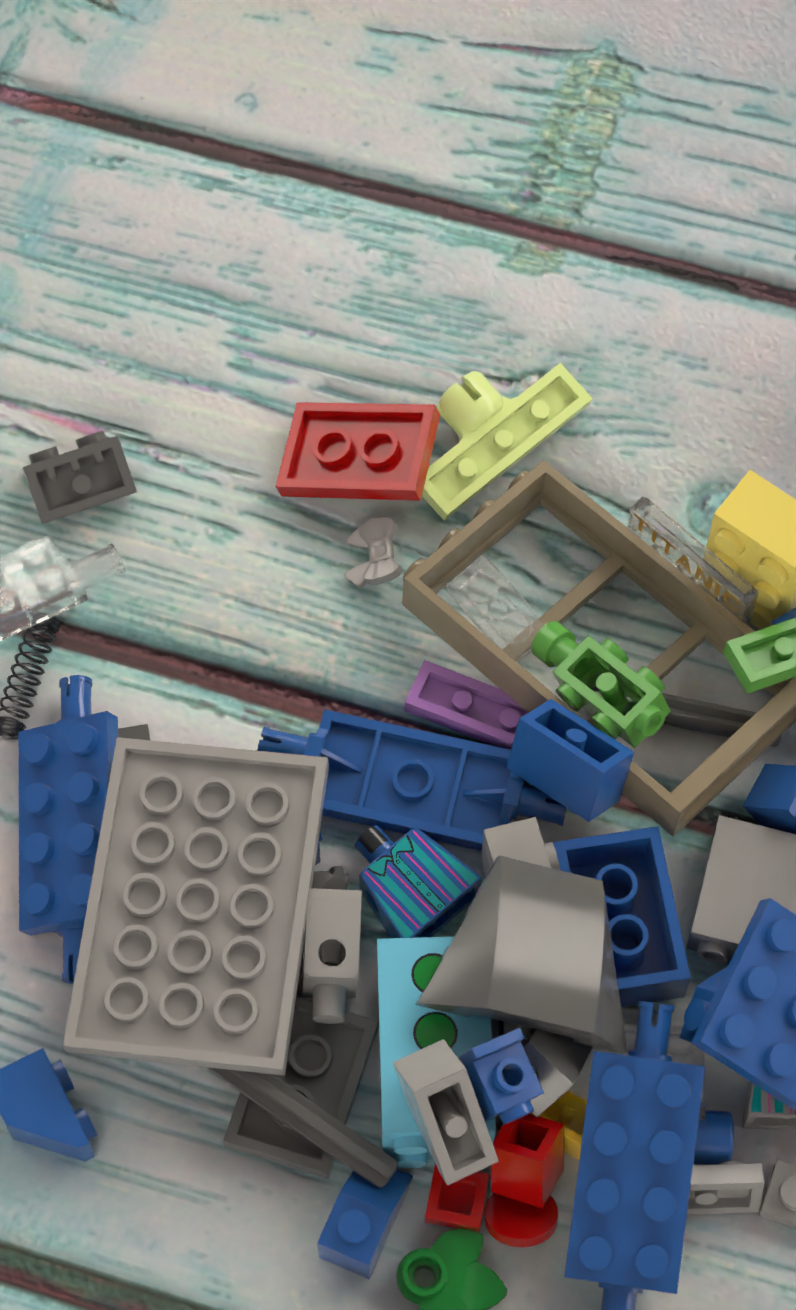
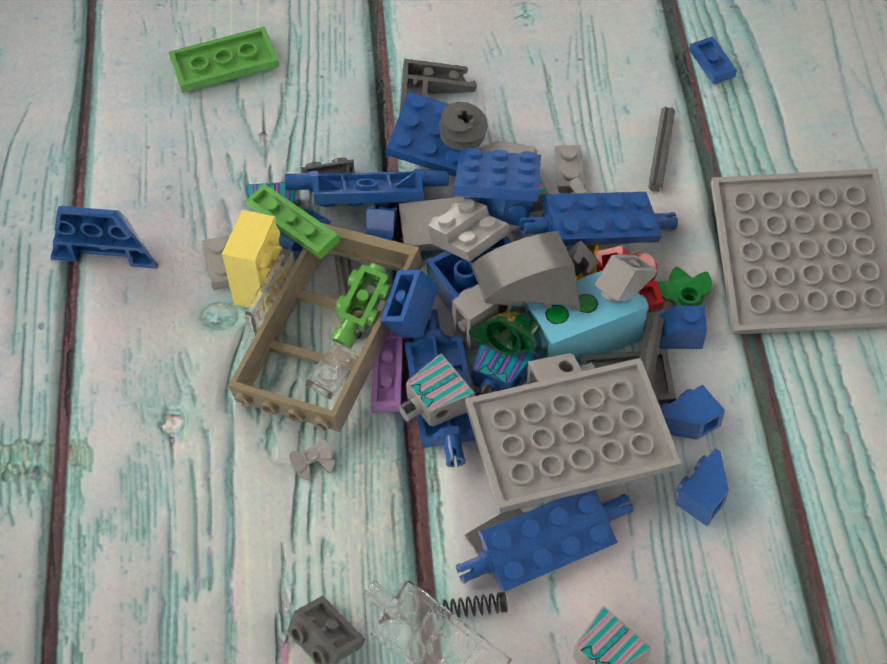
camera: 110 degrees left, 10 degrees down
plate [275,402,440,501] -> none
yellowish green plate [422,363,593,521] -> none
blue brick [458,1028,544,1125] -> none
none -> light grey torso [398,353,474,426]
none -> light grey plate [428,198,510,262]
none -> dark green hat [469,311,540,356]
none -> blue slope [660,384,725,440]

